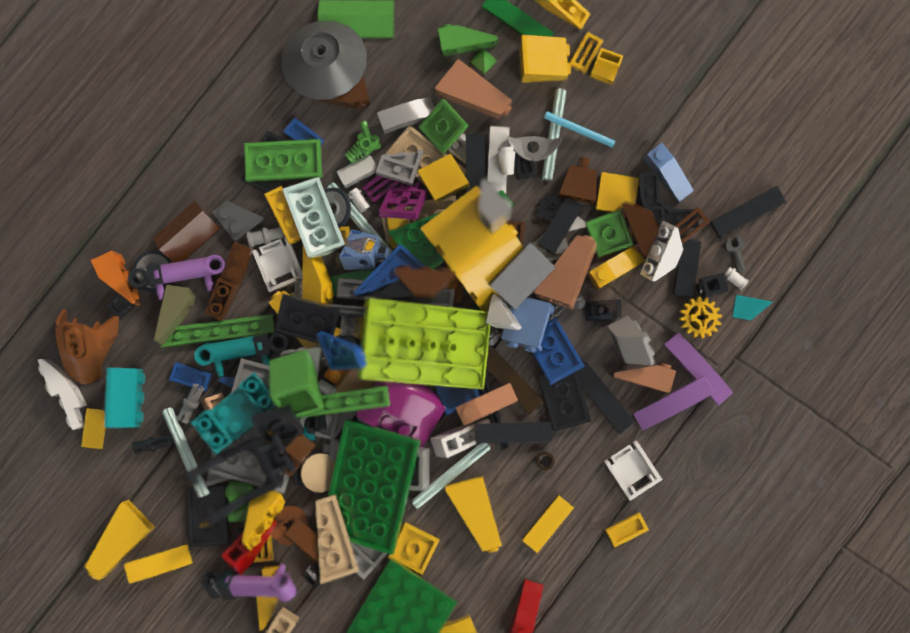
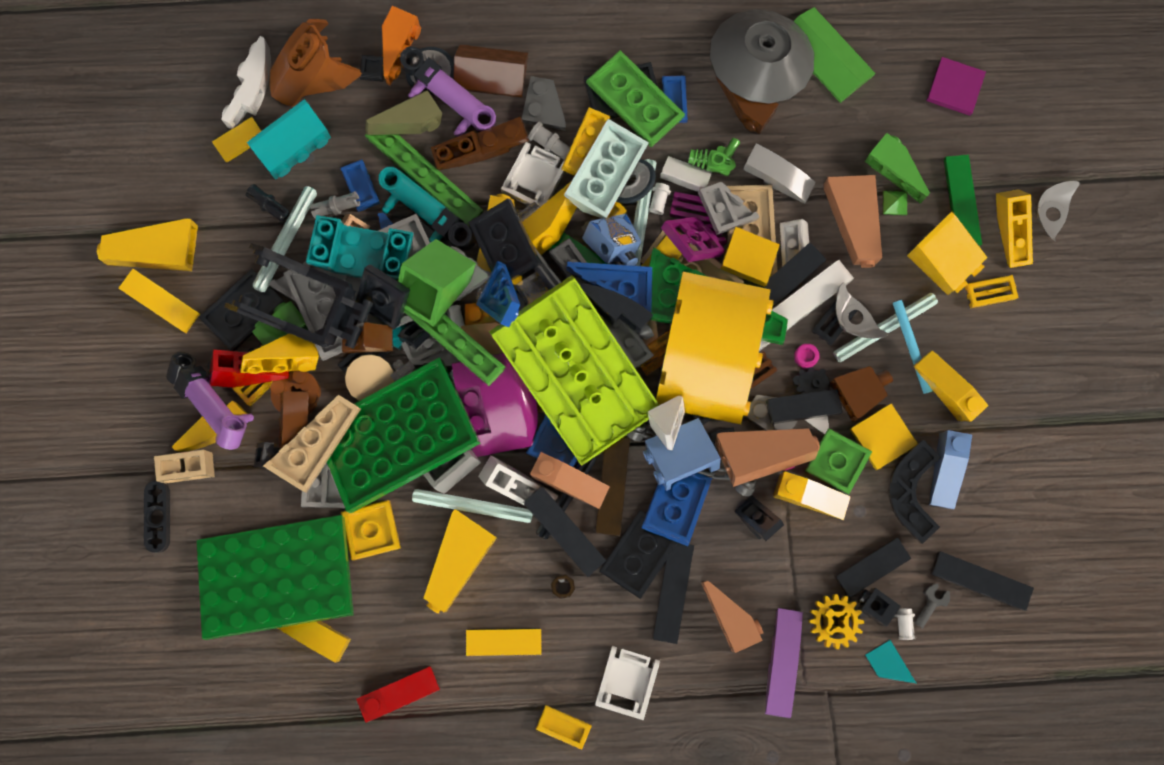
camera: 50 degrees right, 5 degrees down
reddish brown slope [395,266,455,298] -> none
bright green tile [419,99,469,154] -> none
light grey slope [479,179,512,234] -> none
tile [488,241,556,310] -> none
white cone [496,147,515,175] -> none
yellow piece [590,48,623,85] -> none
light grey slope [608,315,655,365] -> none
reddish brown slope [620,201,659,257] -> none
medium lavender slope [634,376,715,430] -> none
white slope [640,221,683,282] -> none
reddish brown tile [674,207,710,244] -> none
none -> dark pink tile [794,344,819,369]
none -> yellow slope [913,350,988,422]

